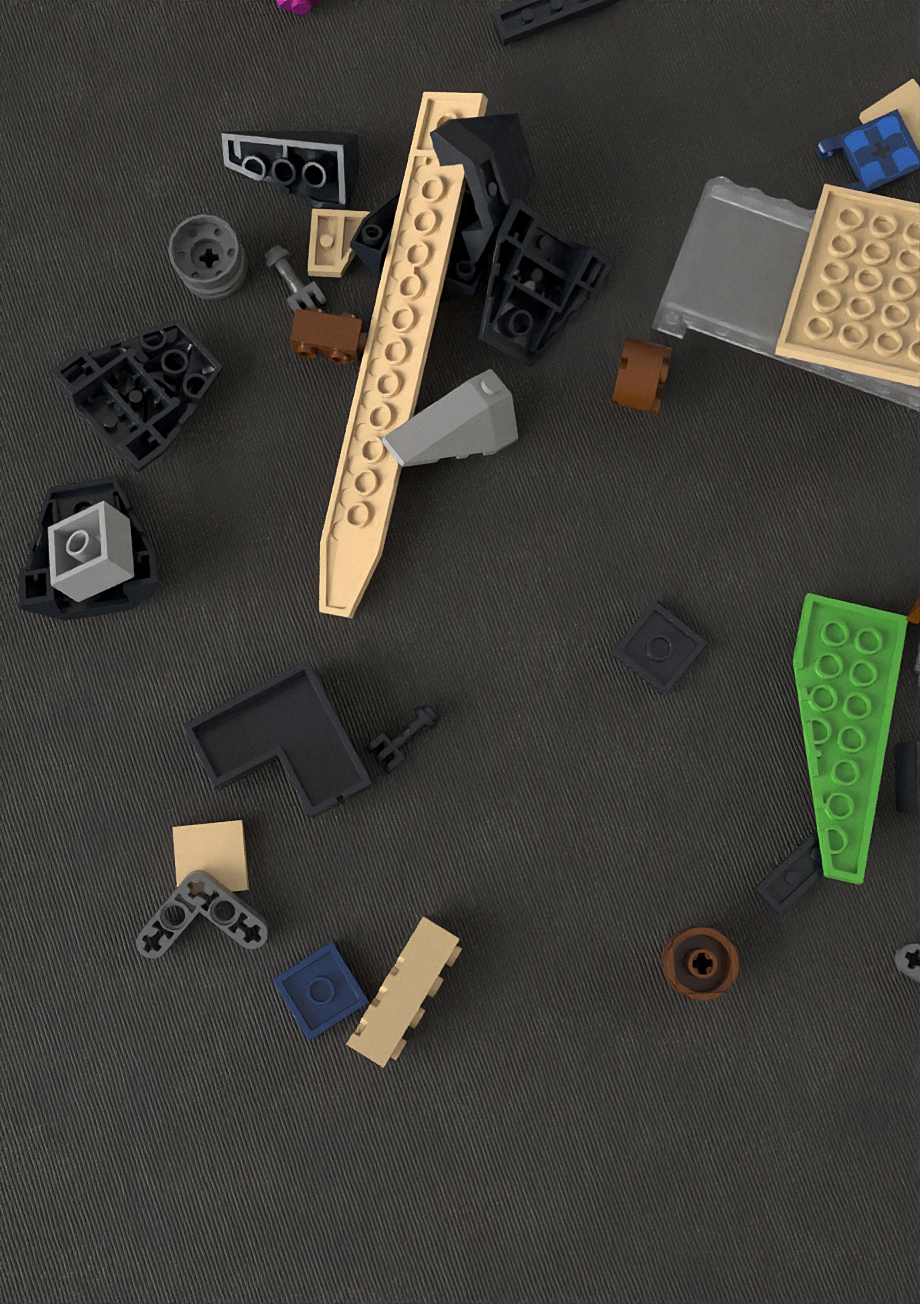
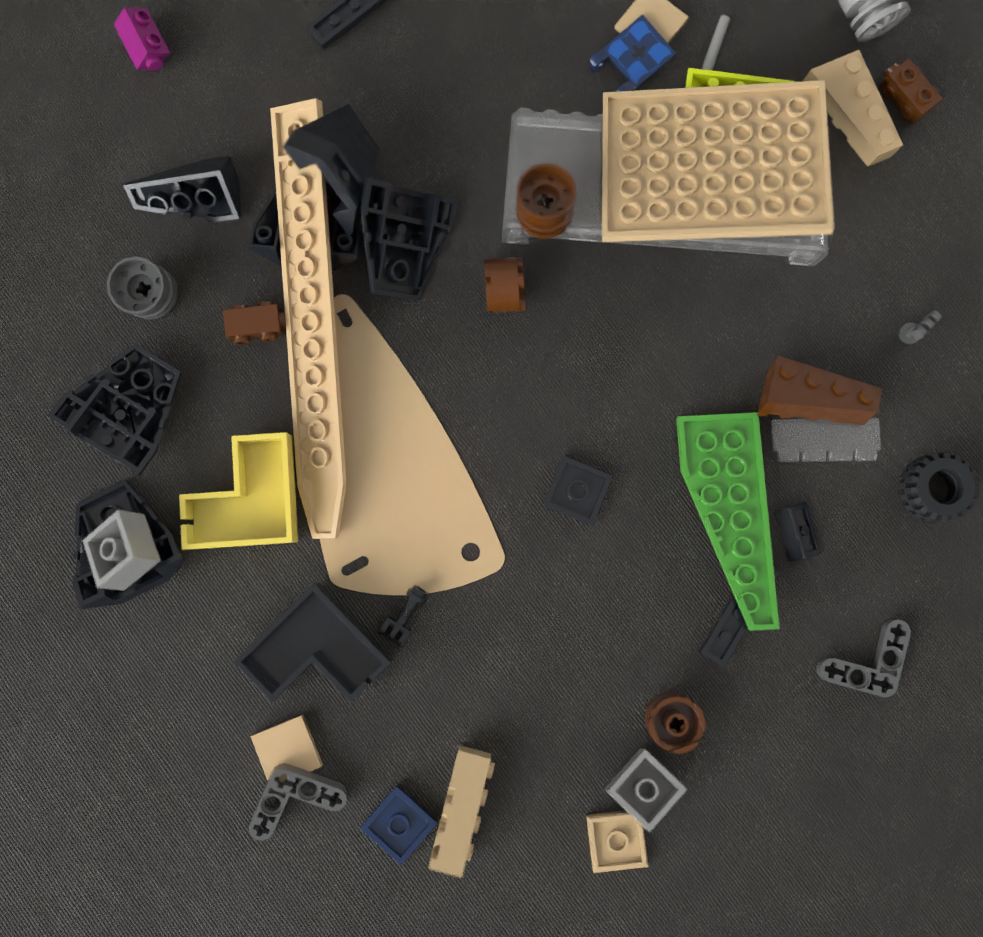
camera: 15 degrees left, 5 degrees up
dark grey hinge [264,245,327,313] -> none
tan wing [308,208,370,278] -> none
light grey wedge [381,369,518,467] -> none
none -> light yellow piece [179,432,298,550]
none -> tan piece [320,294,505,595]
none -> reddish brown wheel [516,163,576,239]
none -> tan tile [586,810,648,873]
none -> light grey brick [604,748,687,832]

